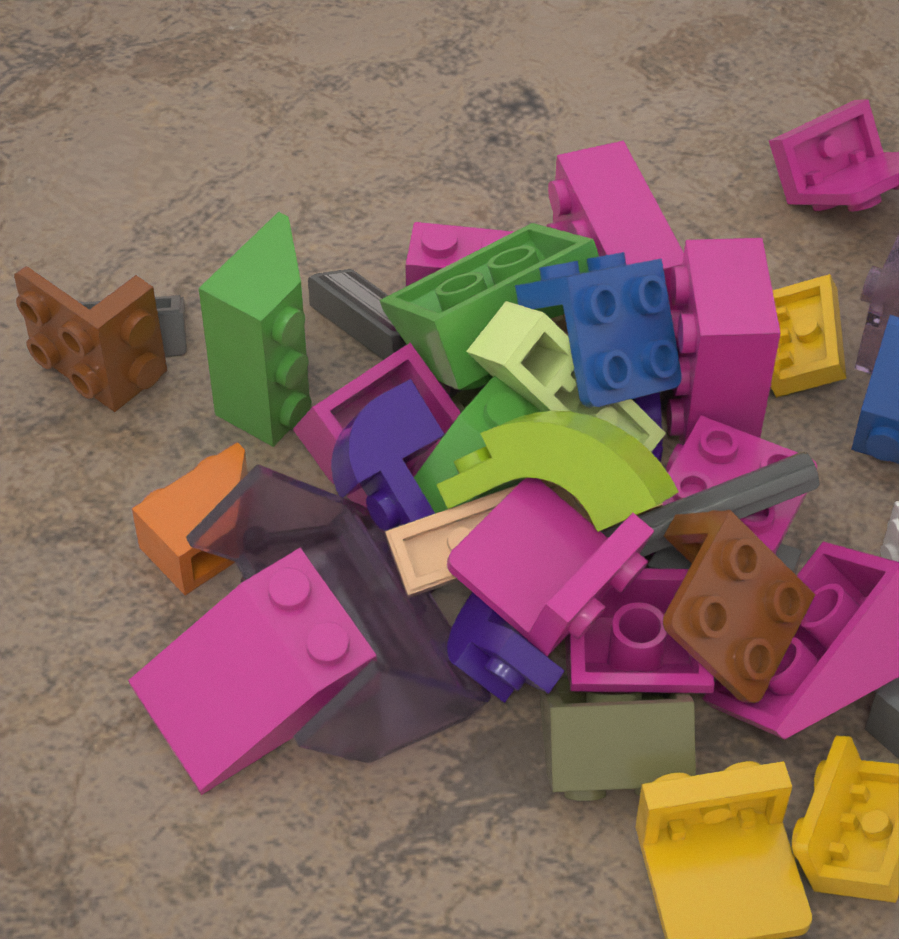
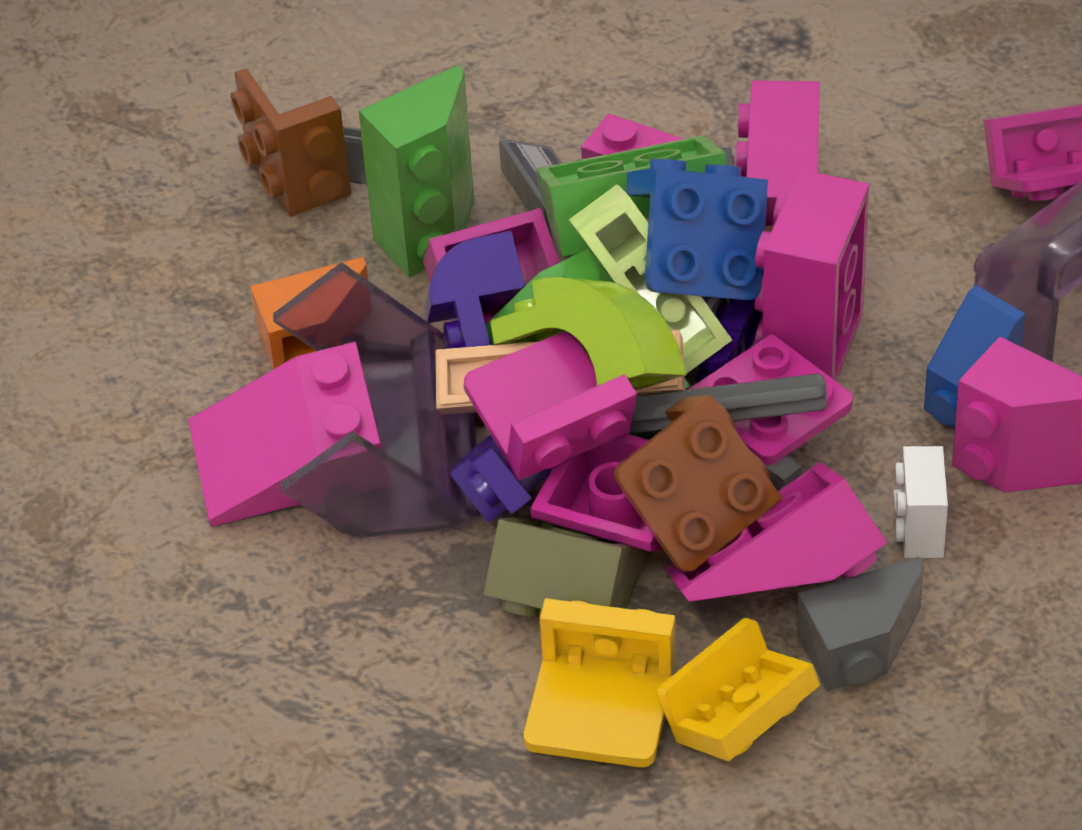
camera: 25 degrees right, 5 degrees down
yellow bracket [770,274,847,397] -> none

